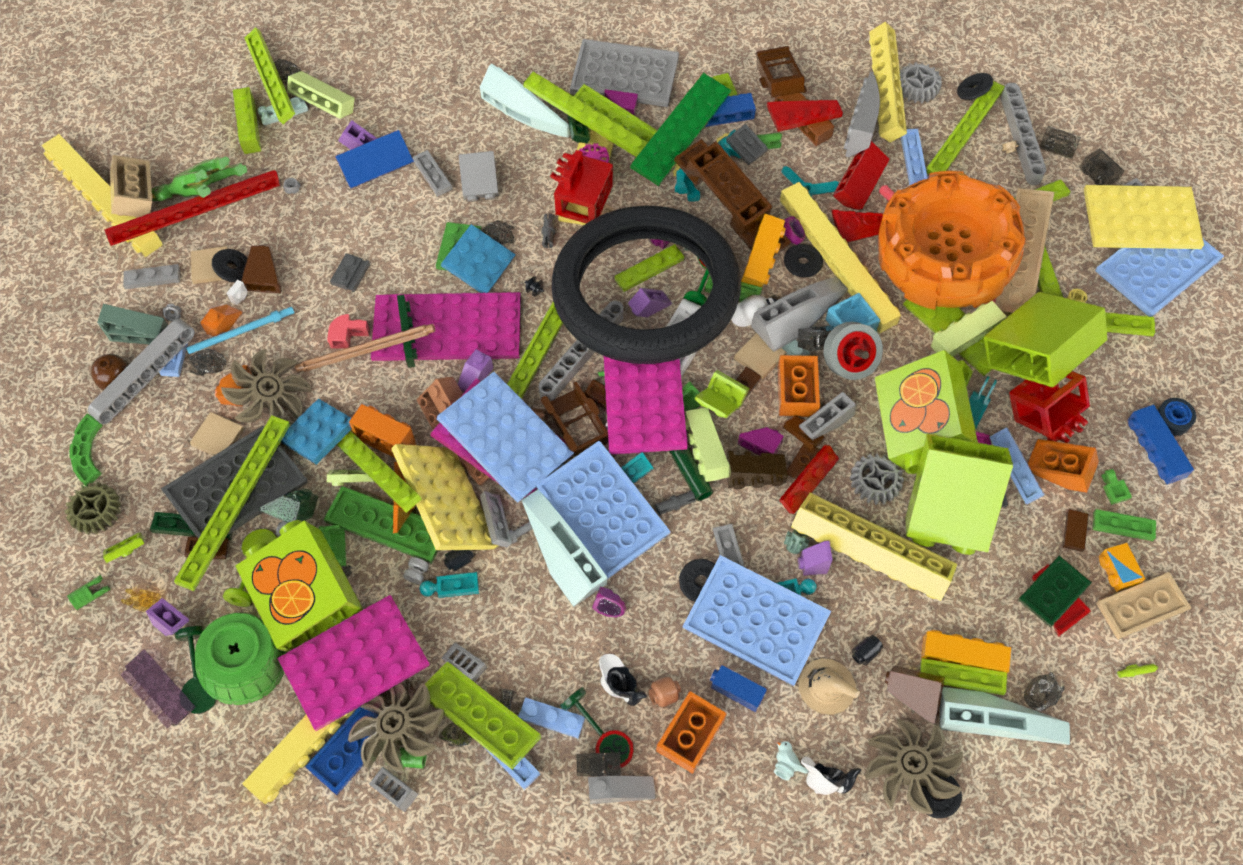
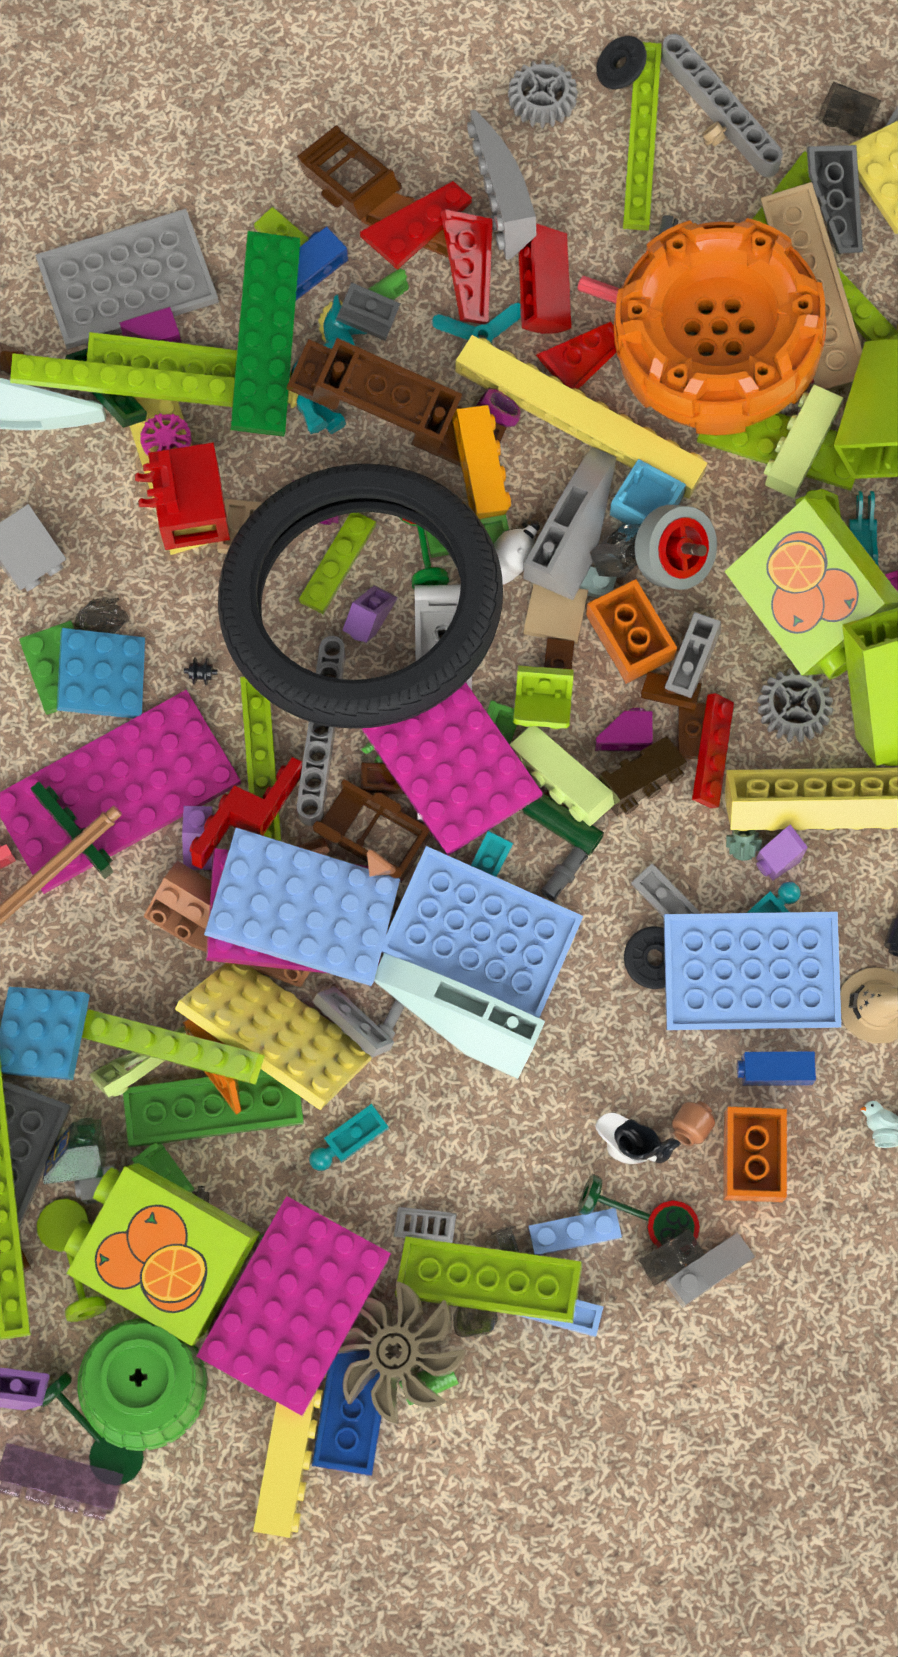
camera: 30 degrees left, 10 degrees up
orange brick [349,404,417,459] -> none
light grey slope [369,767,418,812] -> none
light grey wheel [403,557,429,584] -> none
black brick [443,550,474,572] -> none
dark grey pin [541,213,555,248] -> none
magenta rock [592,586,626,618] -> none
black wheel [784,244,823,277] -> none
light yellow brick [869,22,907,143] -> none
light blue plate [900,129,928,185] -> none
clear smoke bracket [1039,126,1081,159] -> none
none -> red bracket [189,757,302,869]
none -> nougat slope [367,849,396,877]
none -> wing [440,209,493,324]
none -> dark grey wedge [807,145,863,254]

